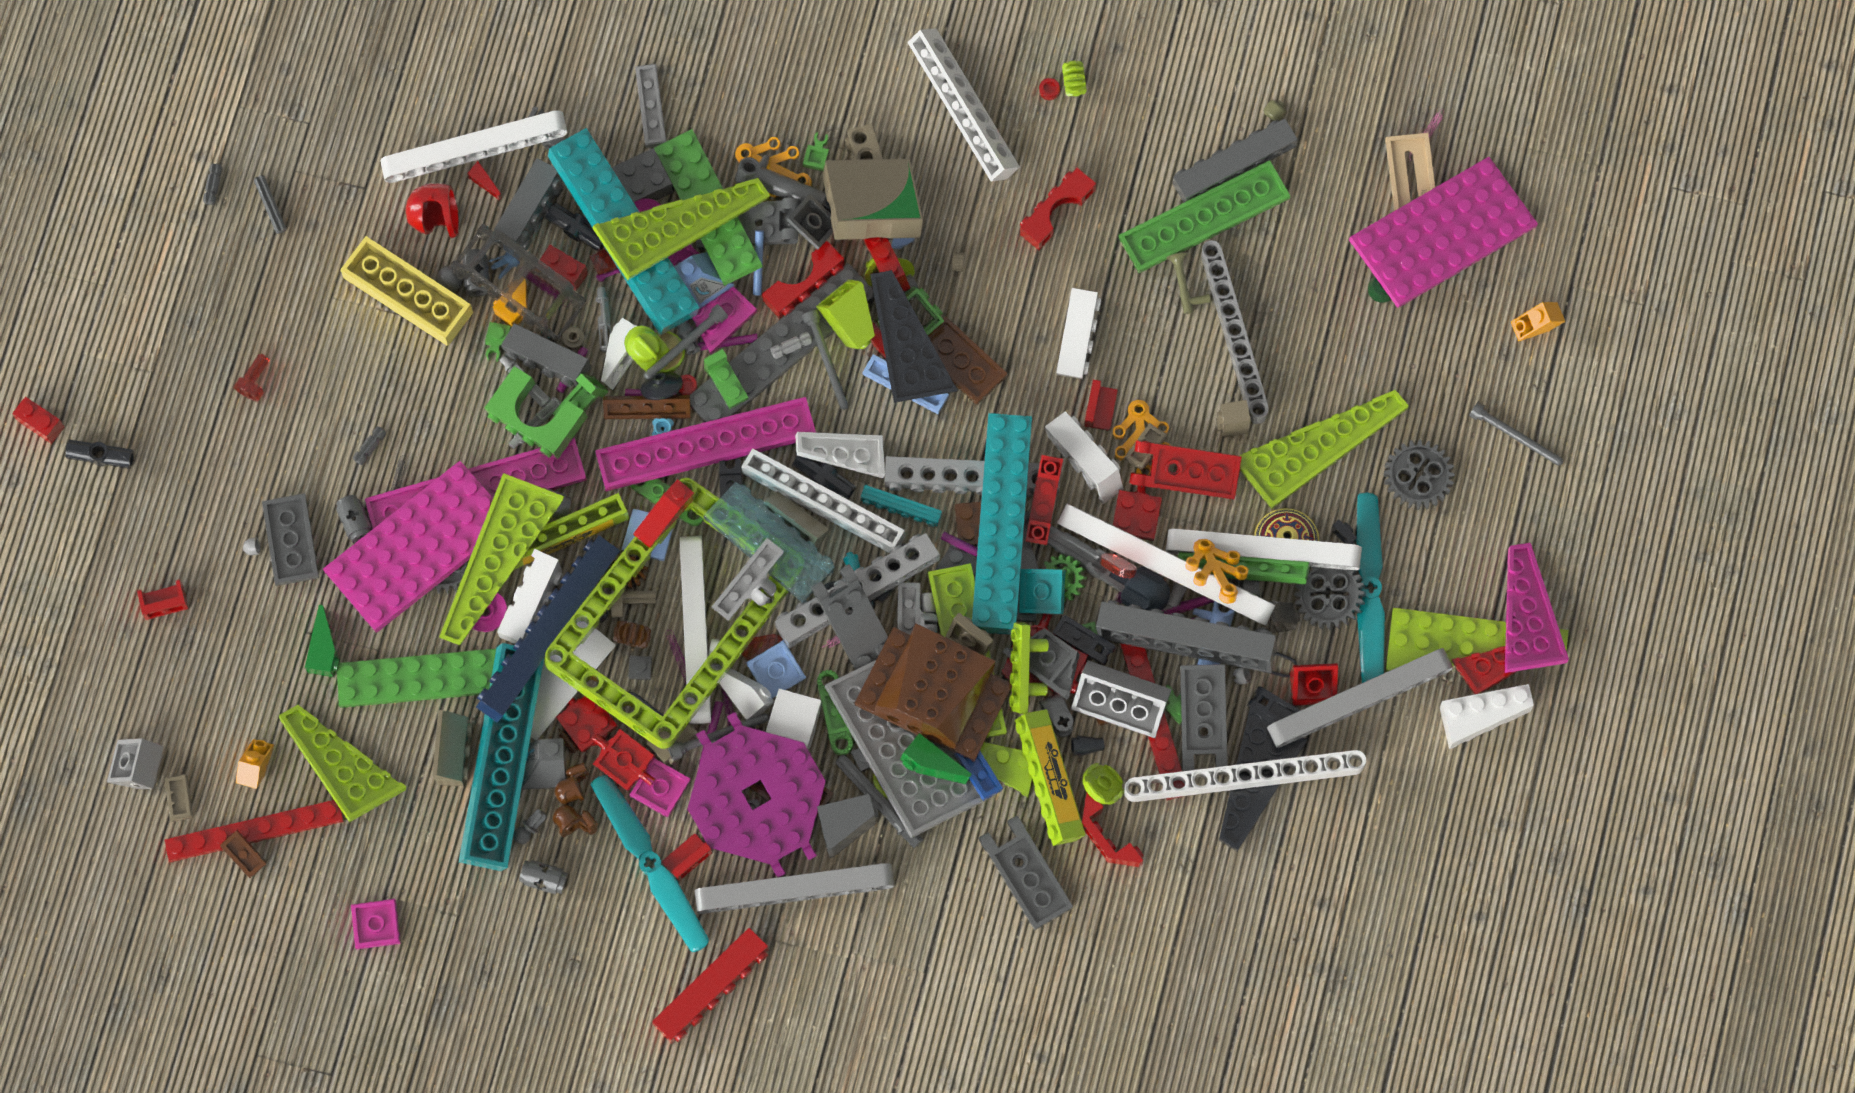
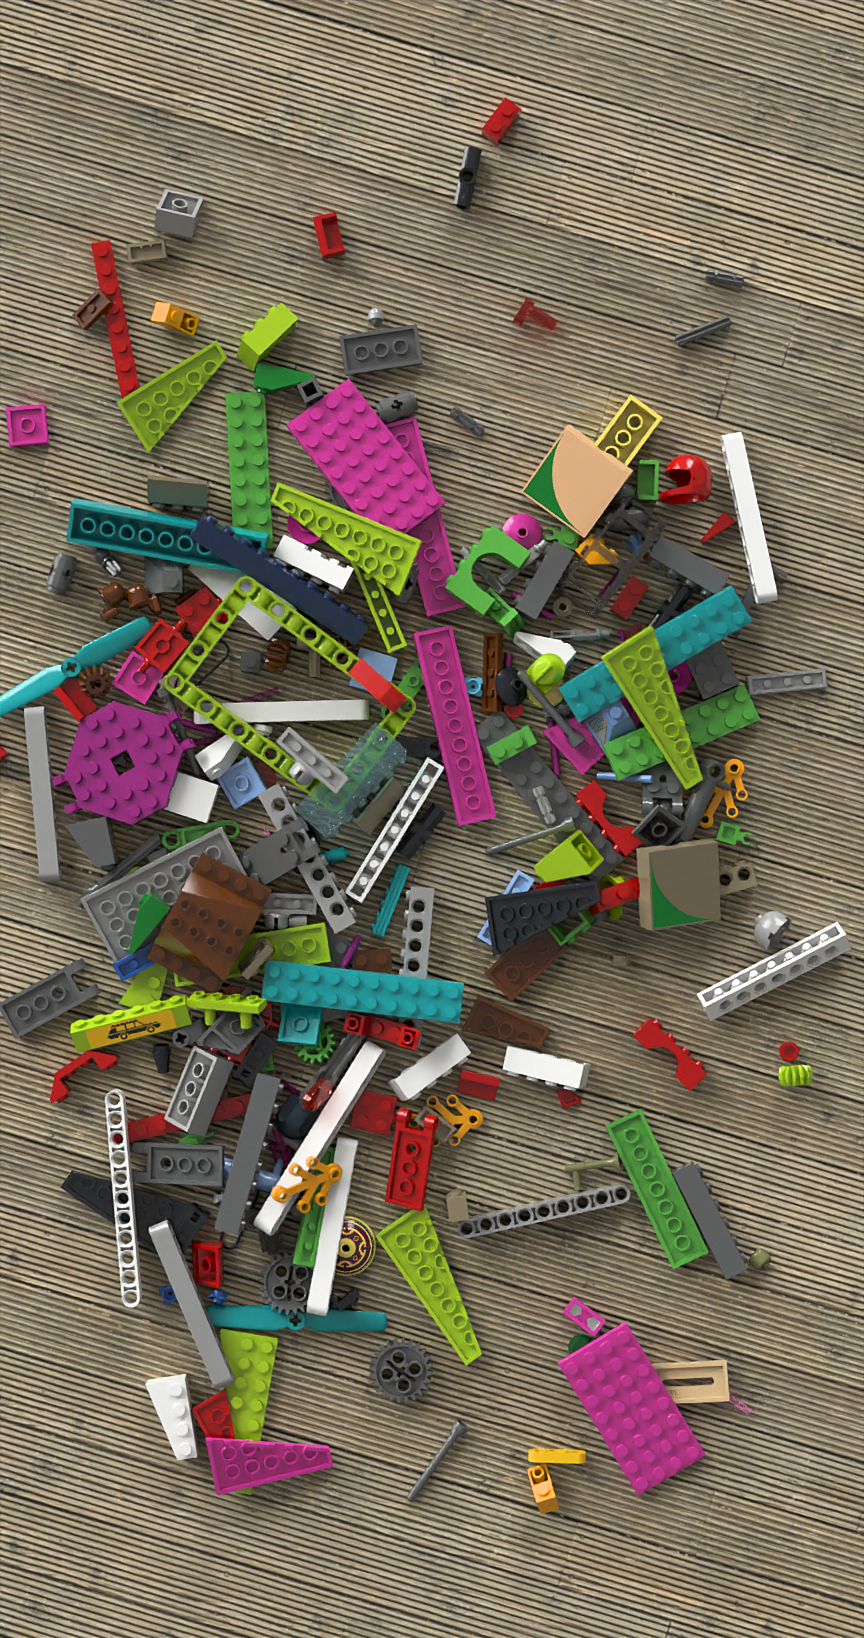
camera: 90 degrees right, 15 degrees up
white wing [796,432,885,478] -> none
lime tile [1082,763,1124,805] -> none
none -> reddish brown gear [78,665,112,699]
none -> blue plate [159,1283,178,1305]
none -> blue plate [208,1290,228,1305]
none -> lime wedge [236,303,299,372]
none -> dark grey brick [297,377,324,409]
none -> reddish brown wing [461,995,550,1046]
none -> dark pink dish [503,514,542,550]
none -> light nougat tile [521,424,633,538]
none -> yellow beam [528,1448,586,1464]
none -> red tile [556,1089,581,1109]
none -> dark pink piece [562,1296,606,1337]
none -> bright green panel [636,460,659,503]
none -> light grey cylinder [754,911,792,951]

